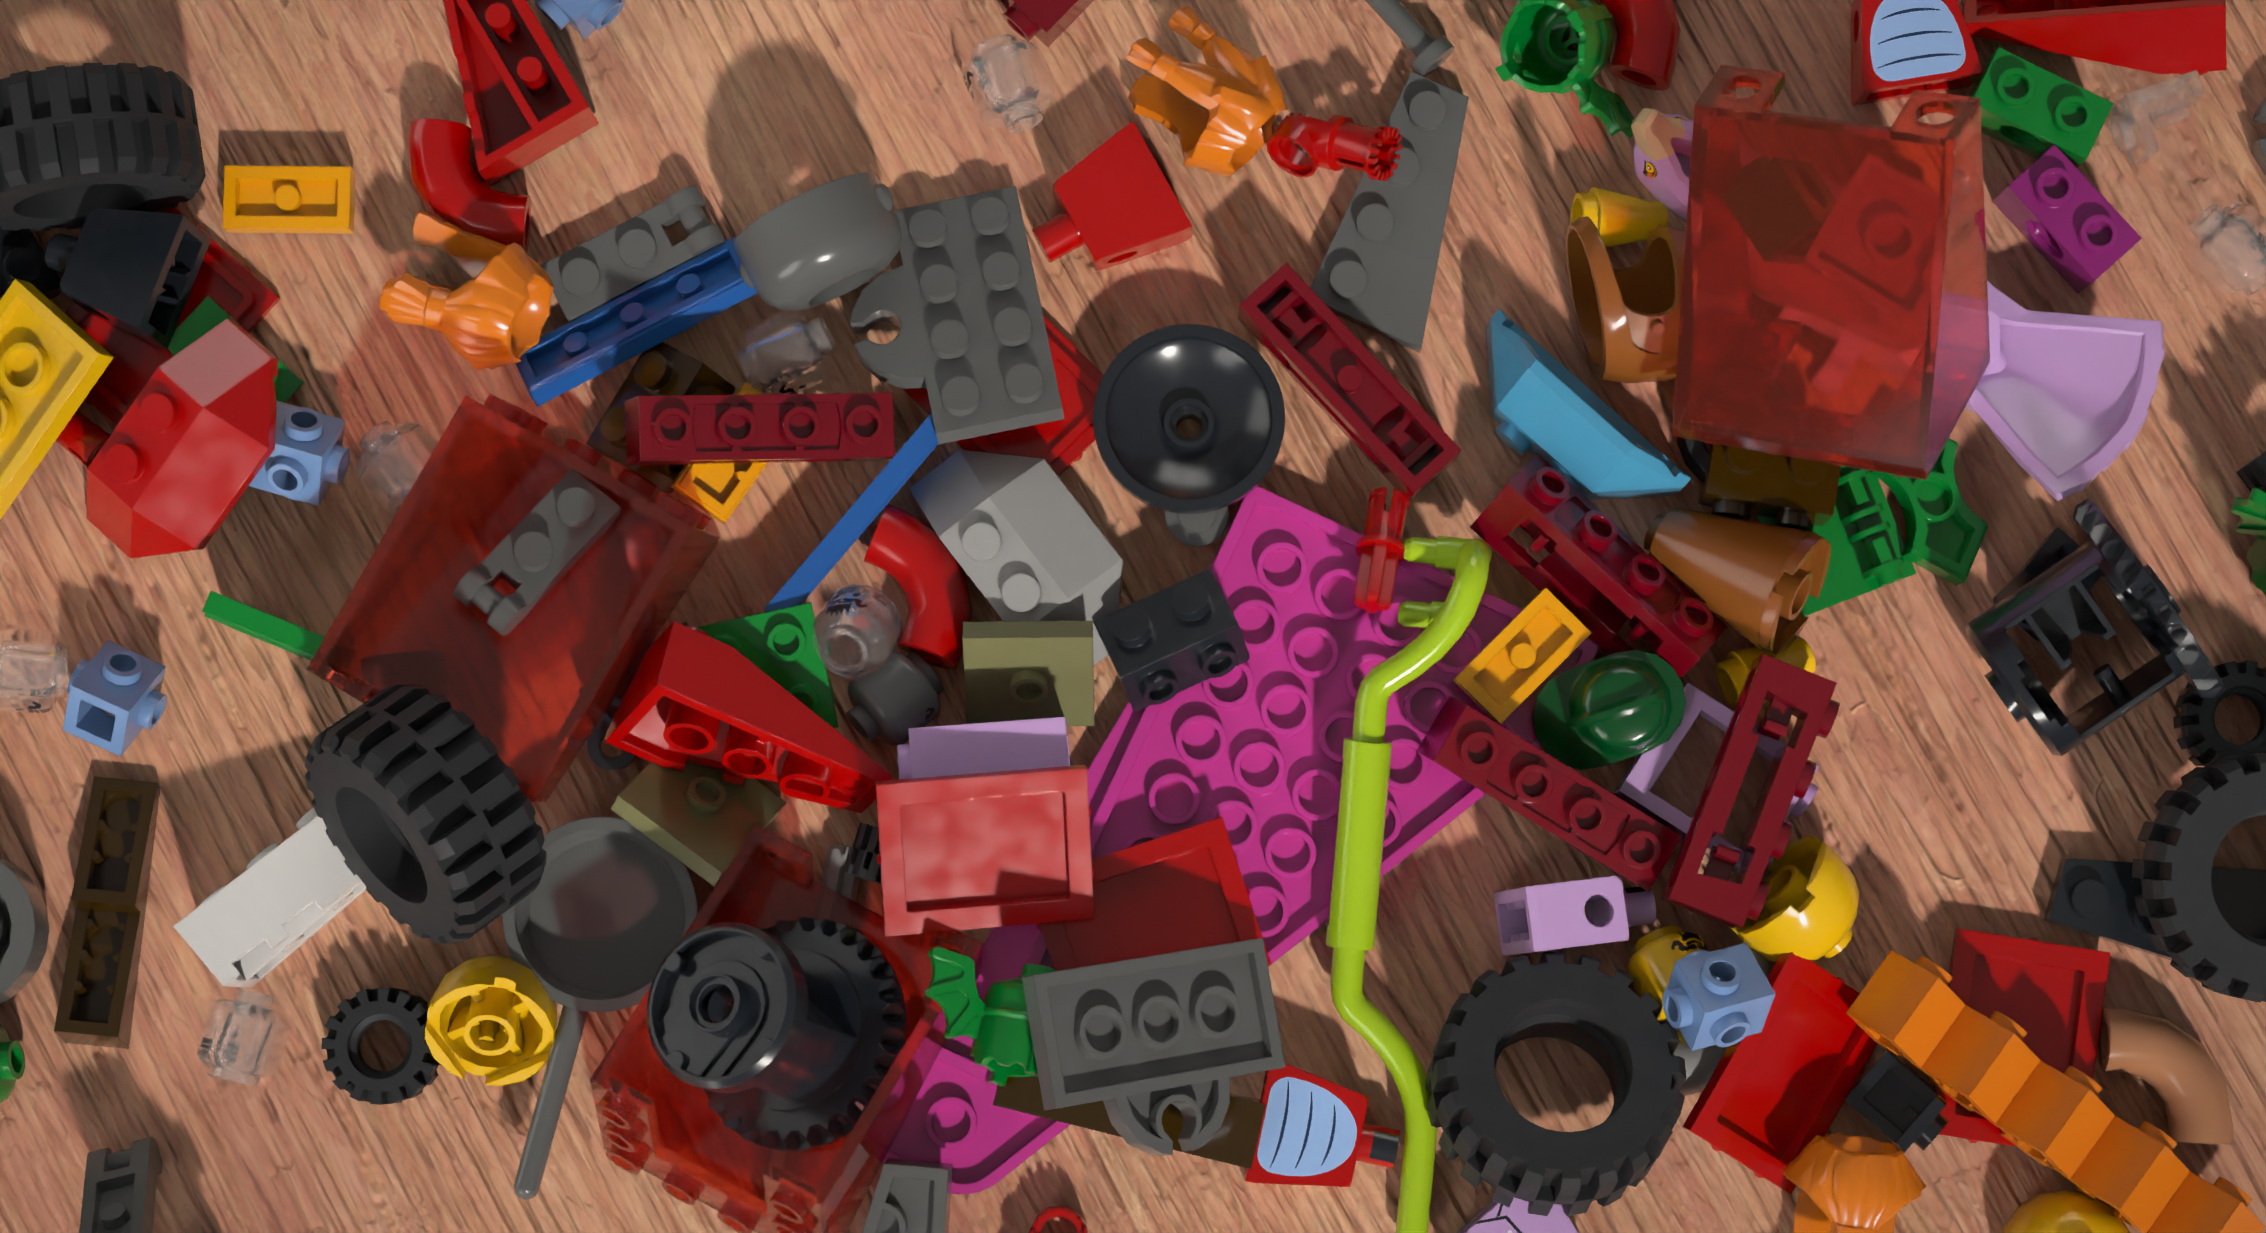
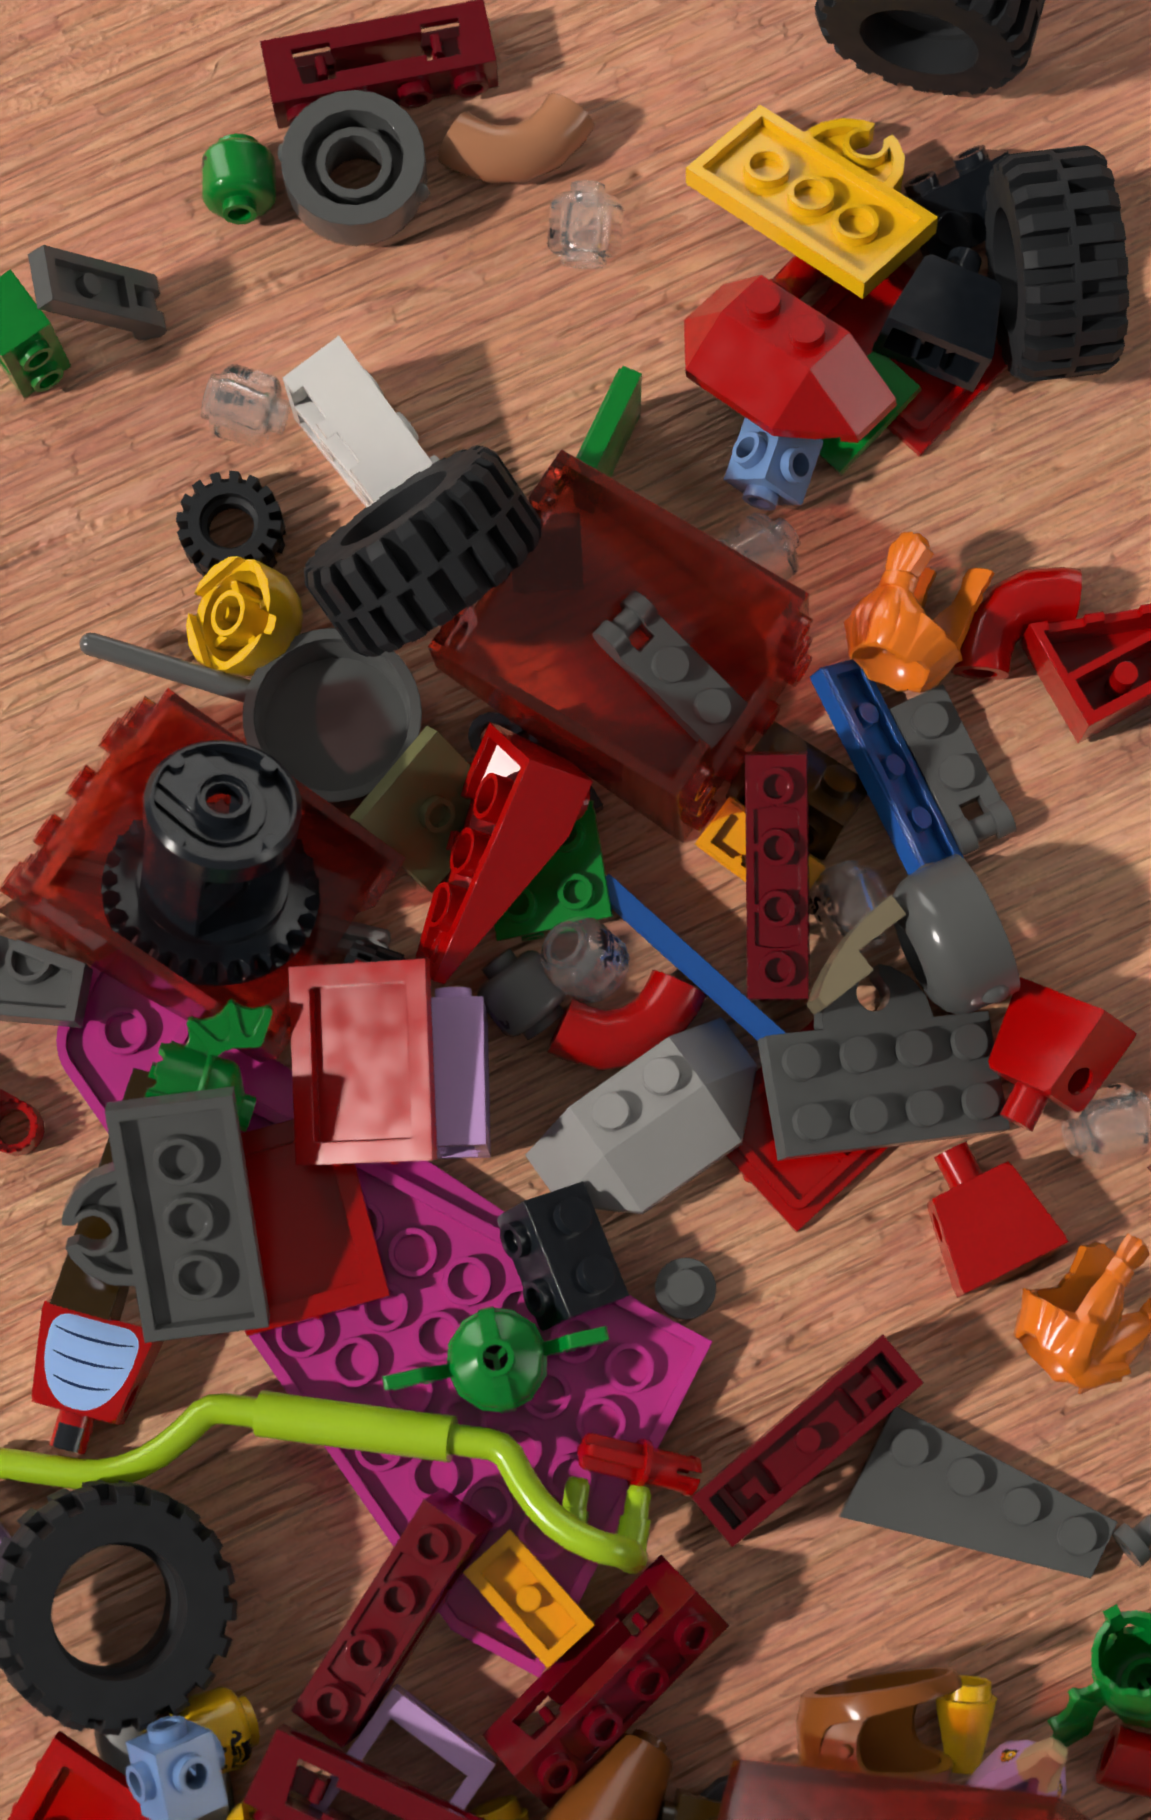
camera: 95 degrees right, 5 degrees down
dark brown slope [54,777,161,1049] -> none
medium blue brick [63,640,167,756] -> none
light orange plate [222,165,356,234] -> none
olive plate [963,621,1095,726] -> none
black dish [1093,324,1285,514] -> none
red connector [1267,112,1403,181] -> none
dark azure wedge [1486,309,1691,500] -> none
lavender torso [1494,875,1656,956] -> none
dark green piece [1532,650,1686,770] -> none
none -> green helmet [382,1306,610,1414]
none -> dark tan slope [807,895,906,1015]
none -> red torso [988,977,1137,1132]

